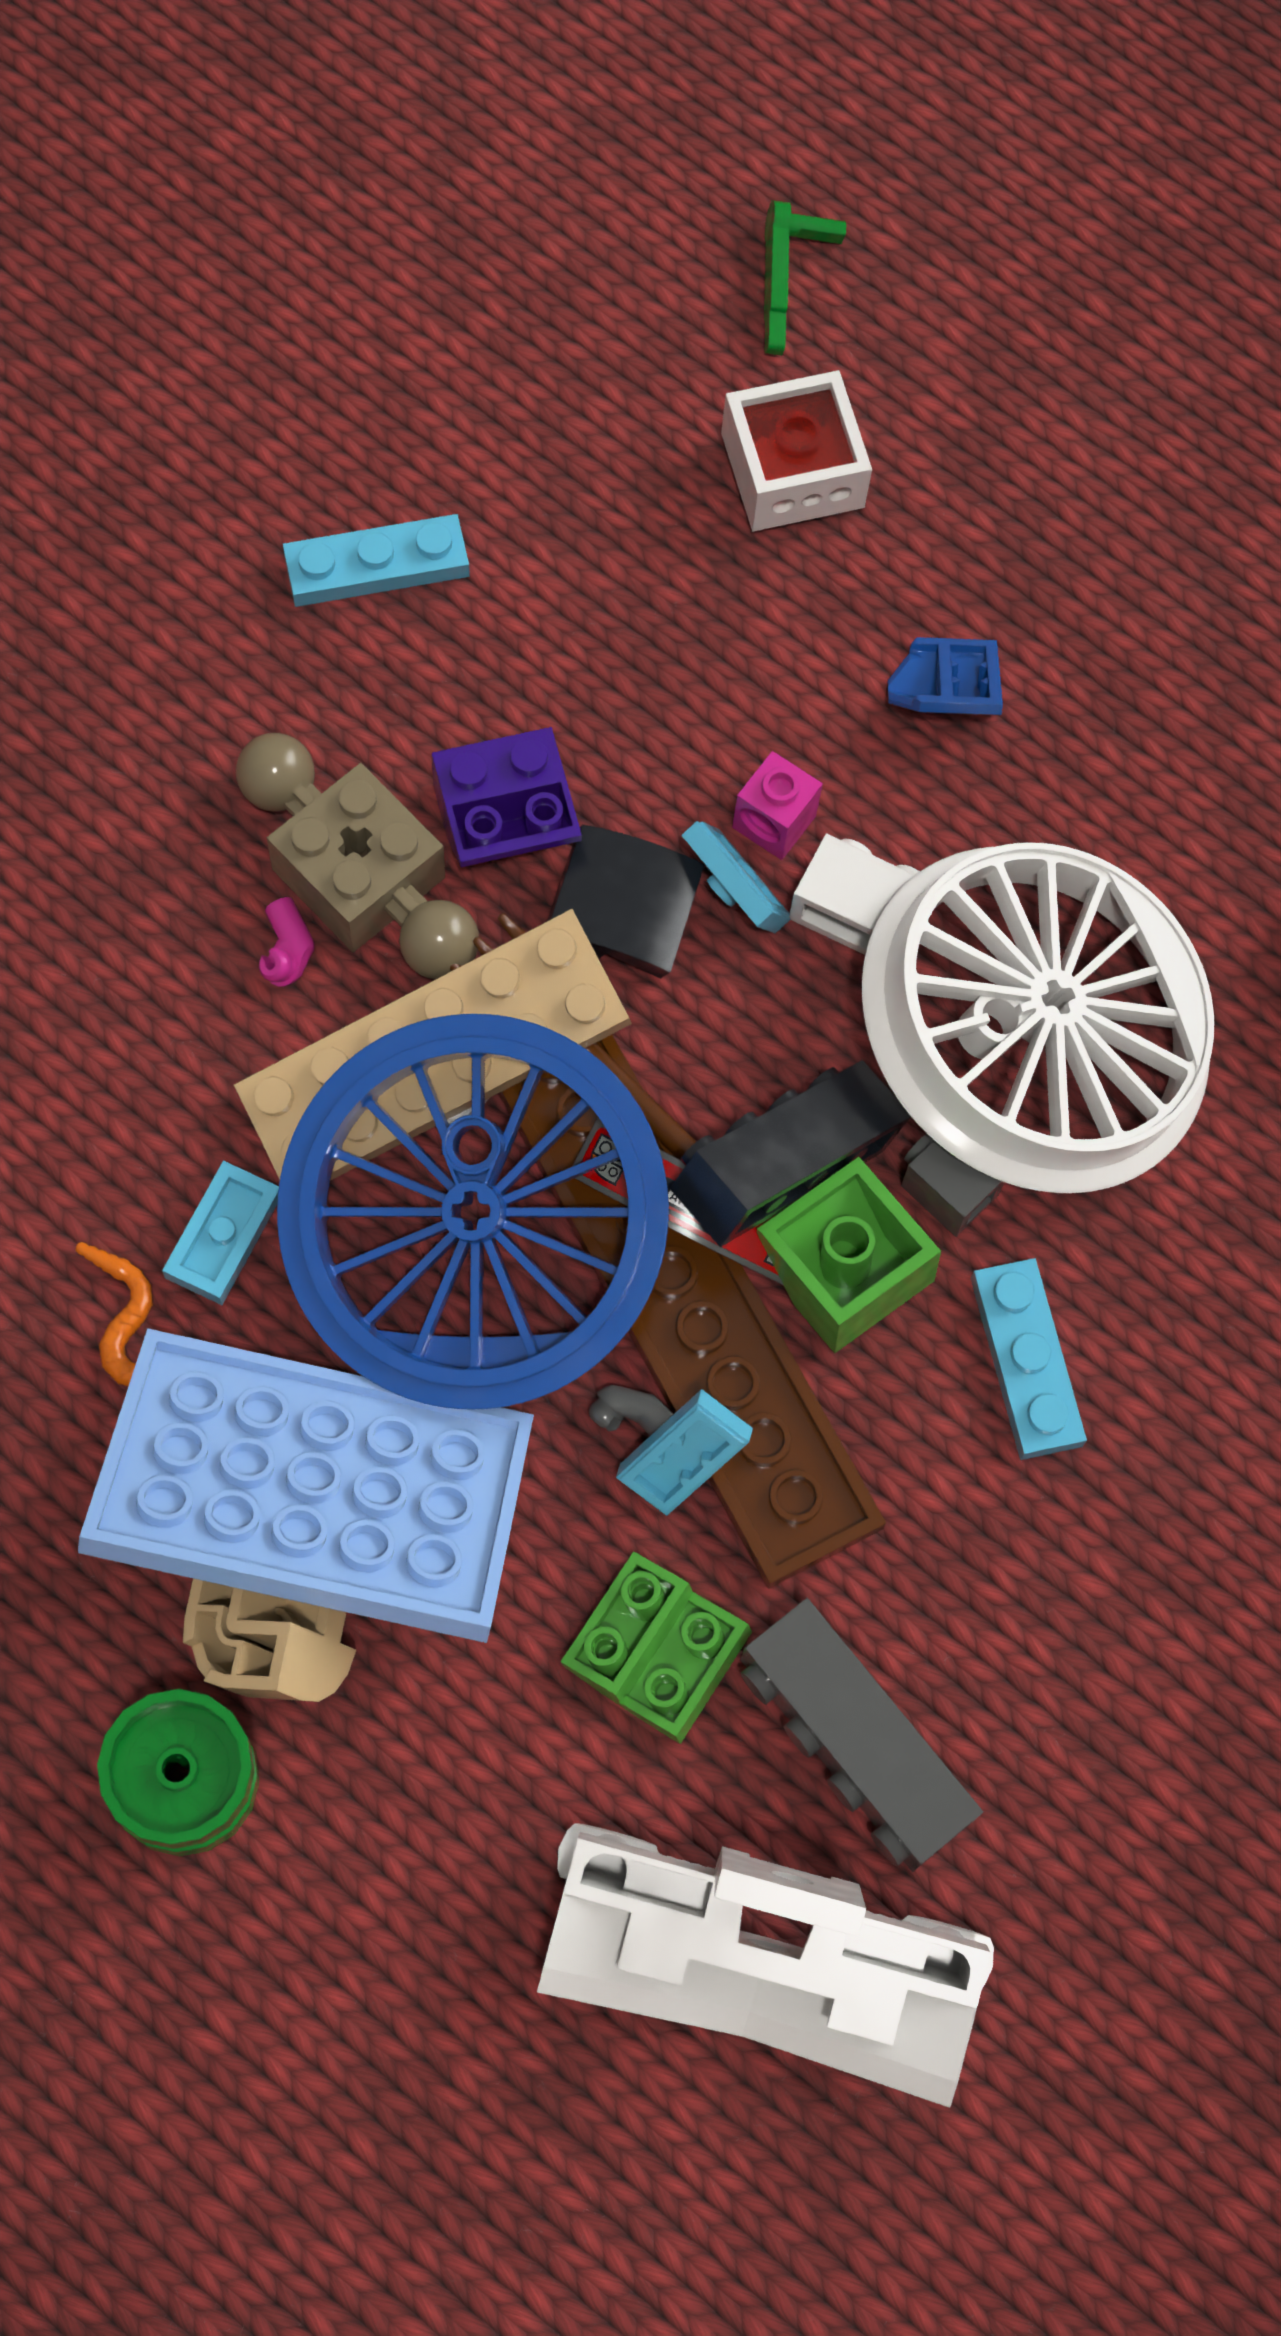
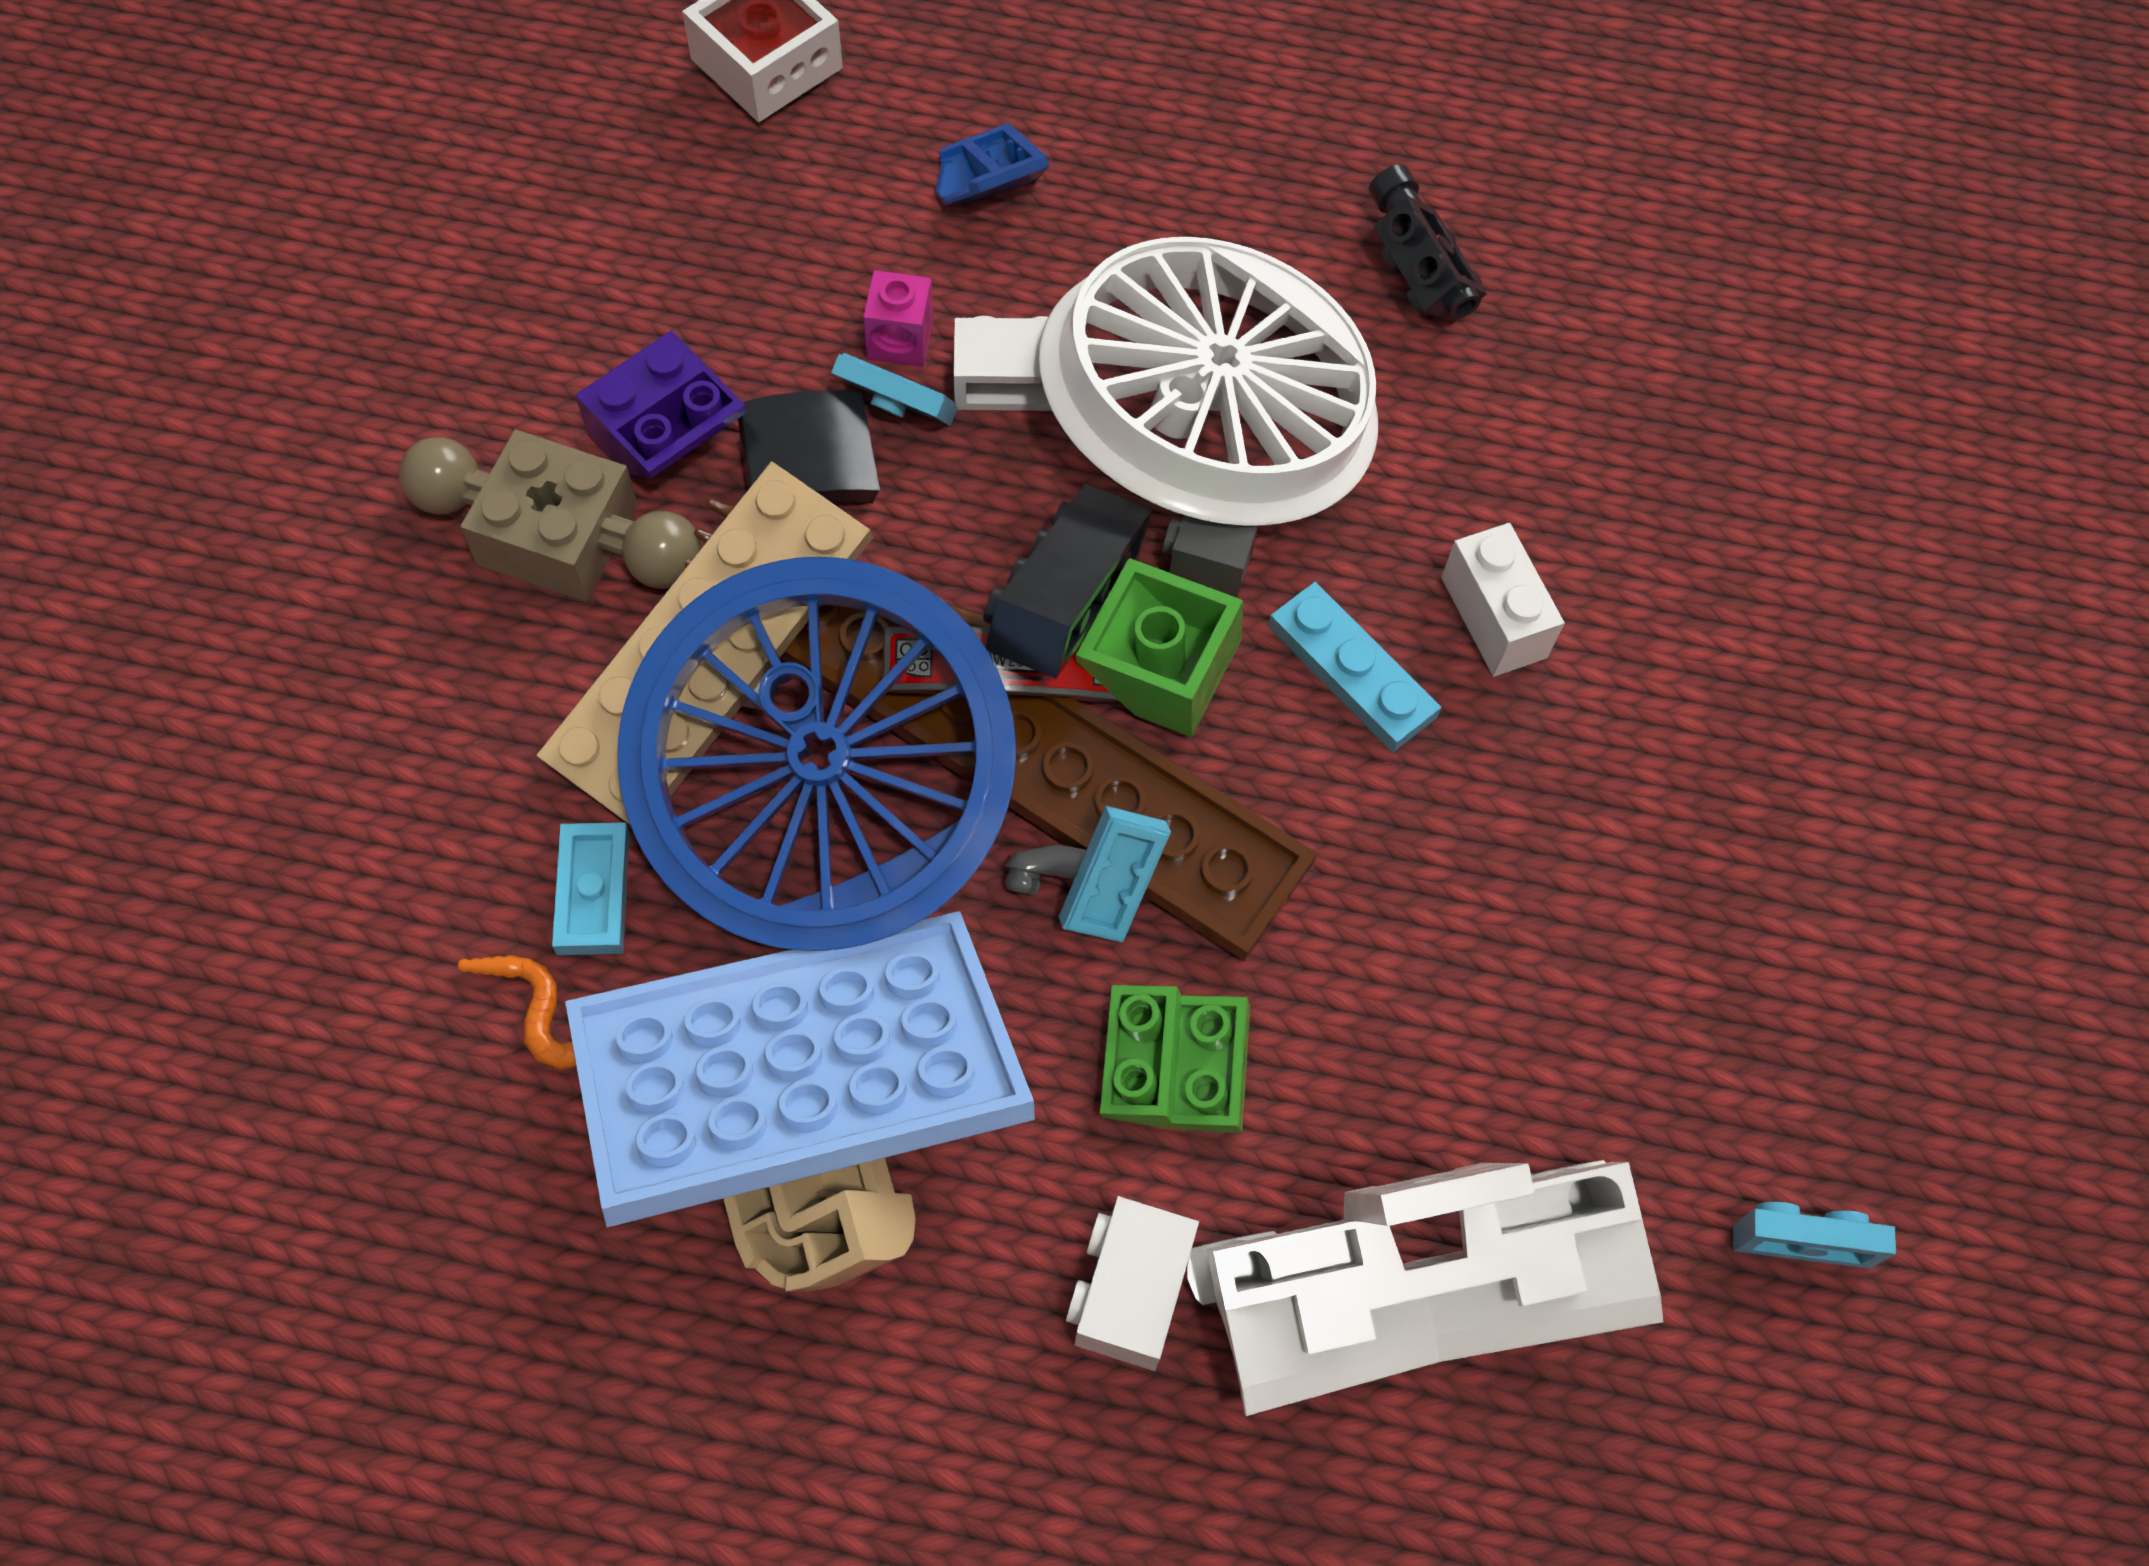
camera: 25 degrees left, 5 degrees down
green wheel [97,1689,260,1856] -> none
dark pink arm [259,897,315,986] -> none
medium azure plate [283,514,470,607] -> none
dark grey brick [740,1598,984,1873] -> none
none -> white brick [1066,1196,1199,1371]
none -> white brick [1441,523,1565,677]
none -> medium azure plate [1733,1202,1896,1269]

